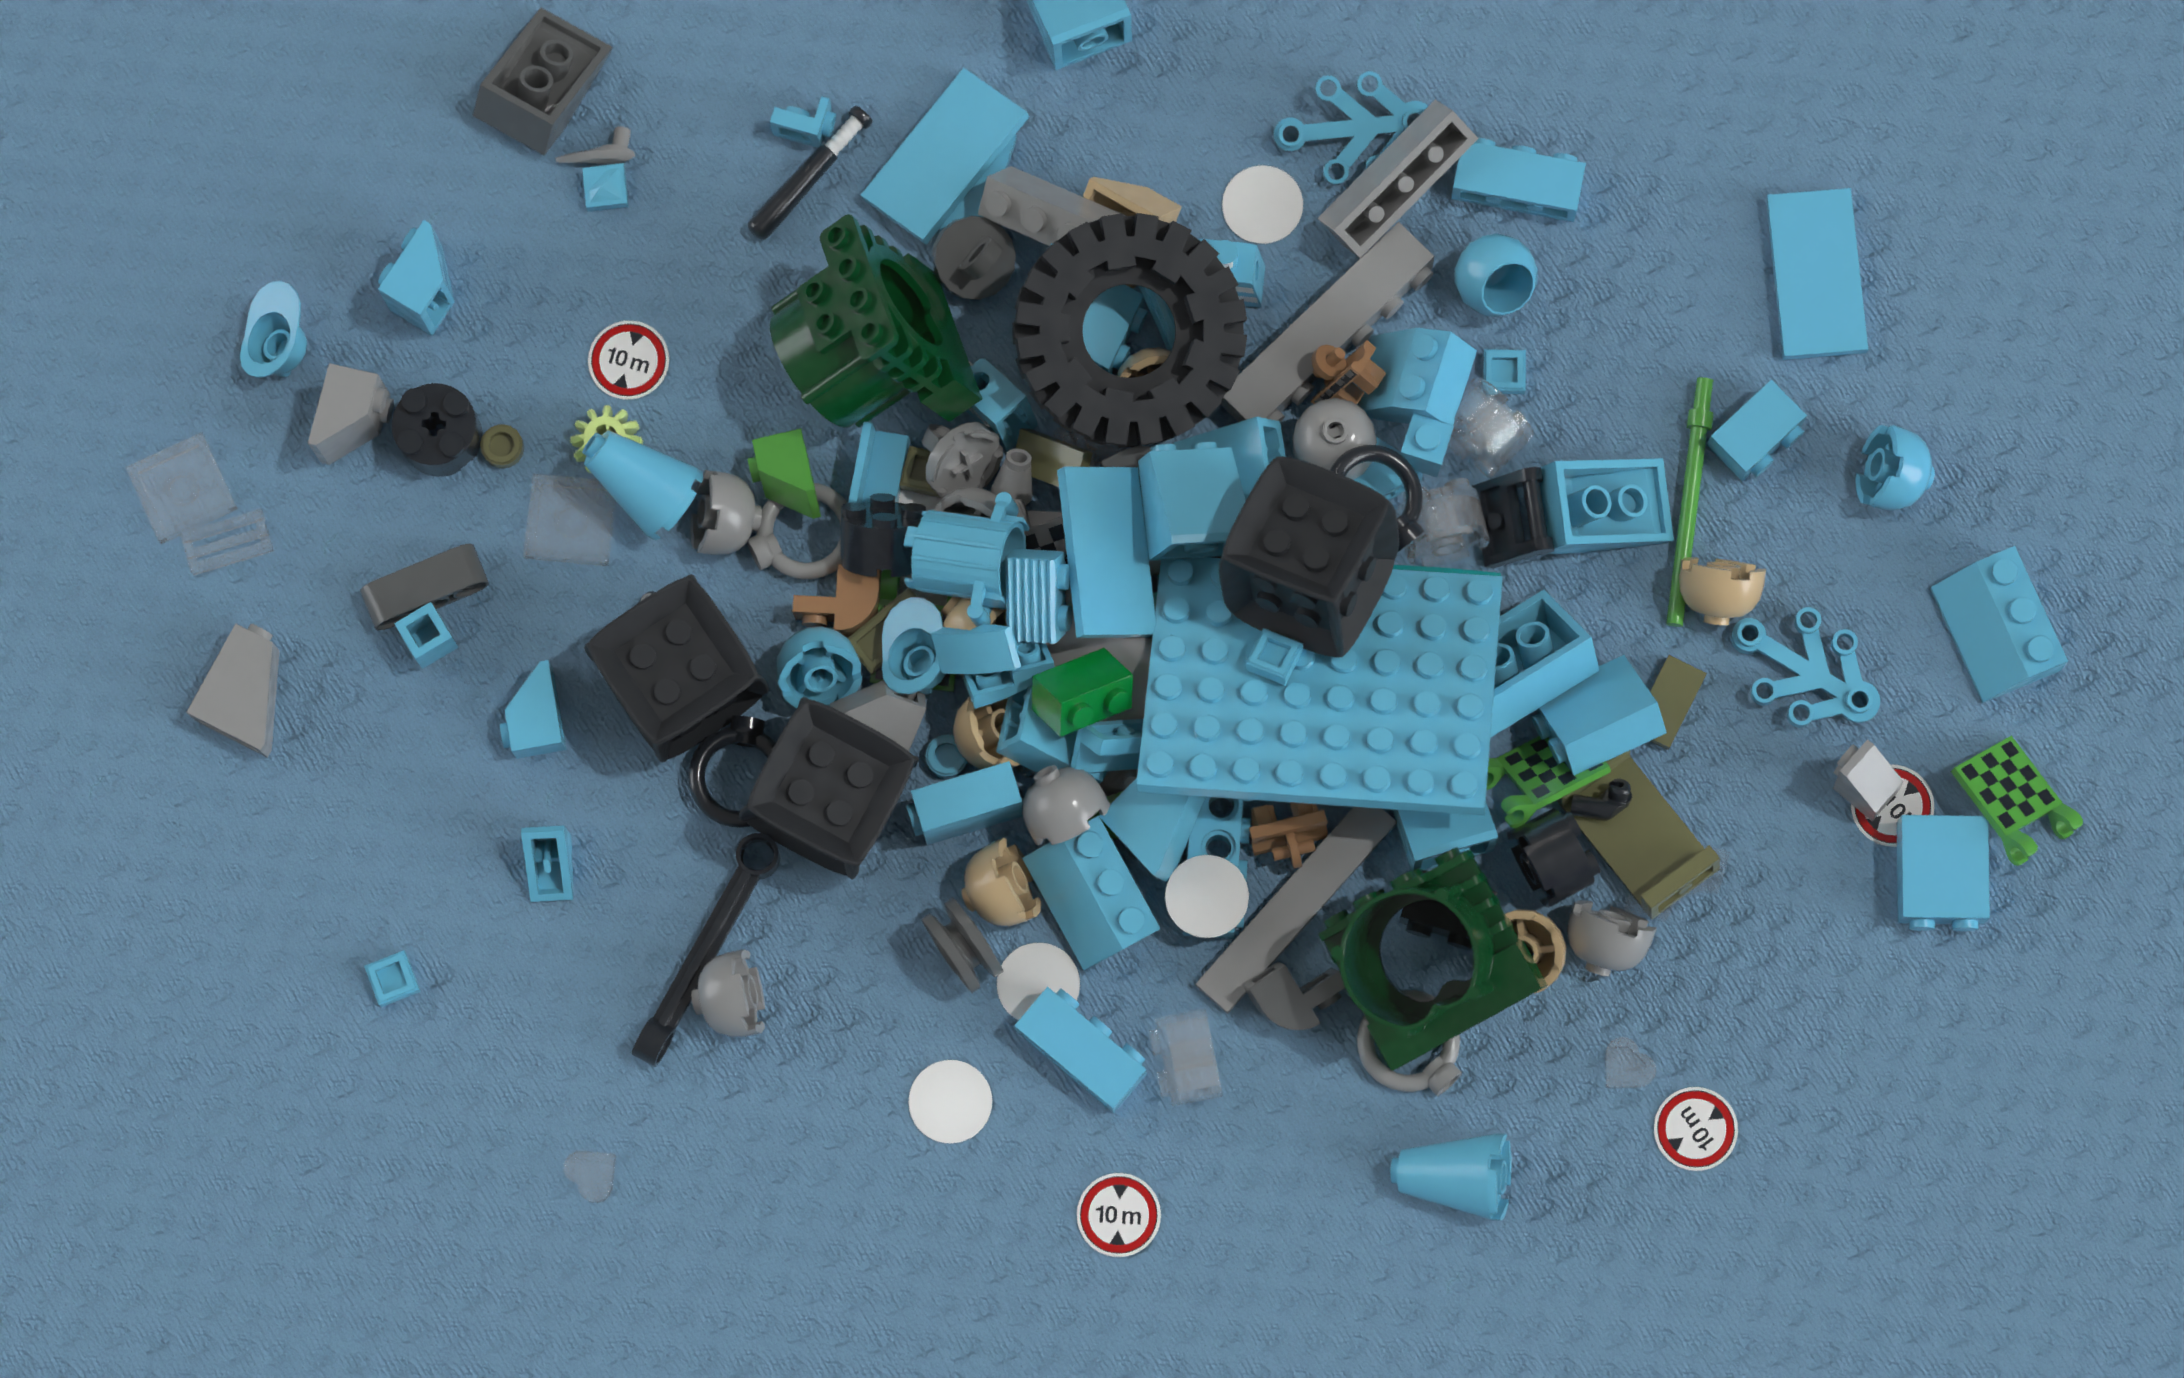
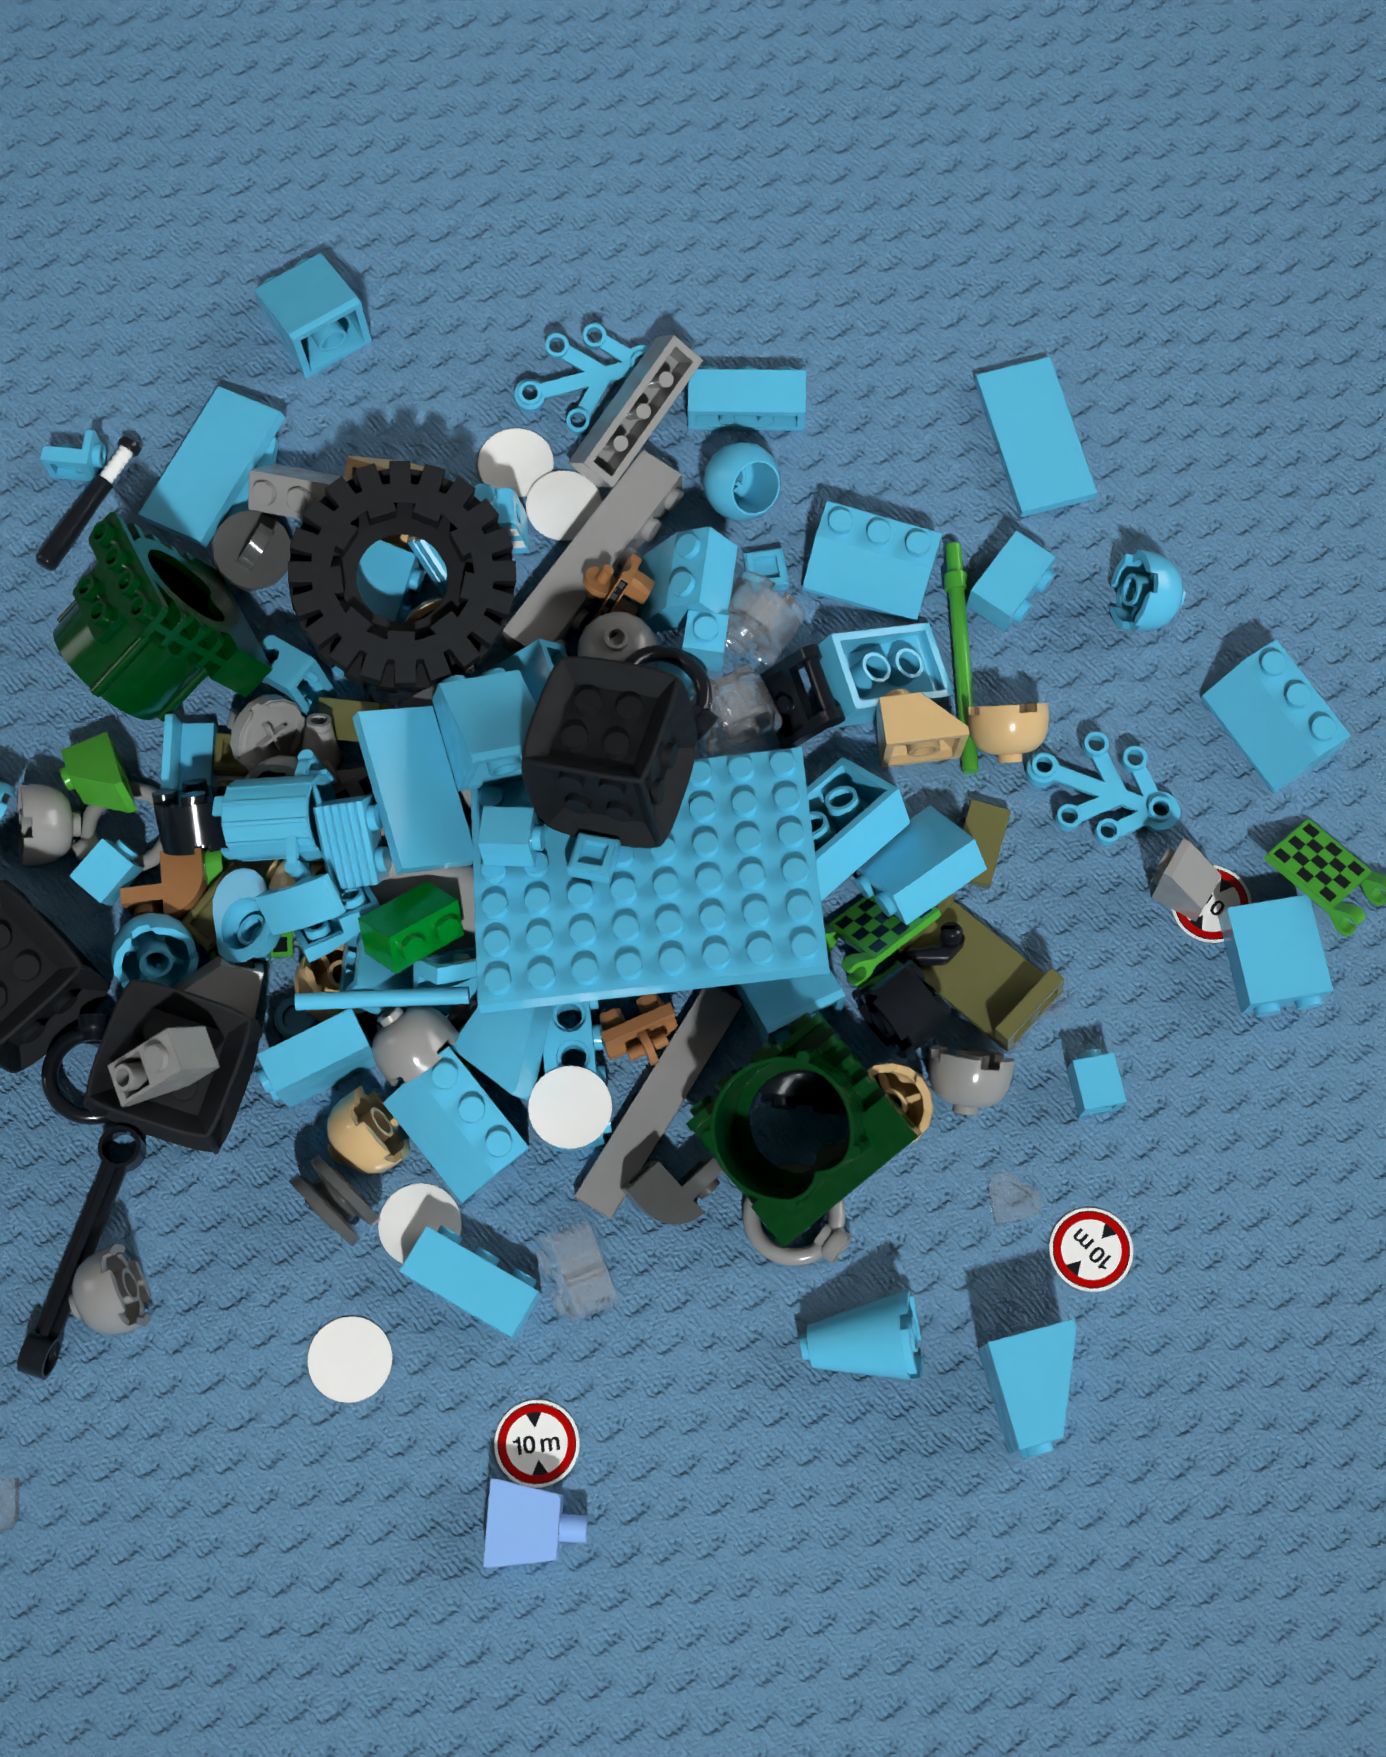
camera: 15 degrees left, 5 degrees down
none -> medium azure brick [69,838,144,906]
none -> light grey slope [108,1026,219,1107]
none -> medium azure bar [294,987,470,1011]
none -> medium azure brick [477,806,545,867]
none -> light blue torso [483,1479,588,1568]
none -> white sticker [526,470,602,541]
none -> medium azure slope [802,501,942,623]
none -> tan slope [876,689,969,768]
none -> medium azure slope [978,1319,1077,1459]
none -> medium azure brick [1067,1049,1127,1118]

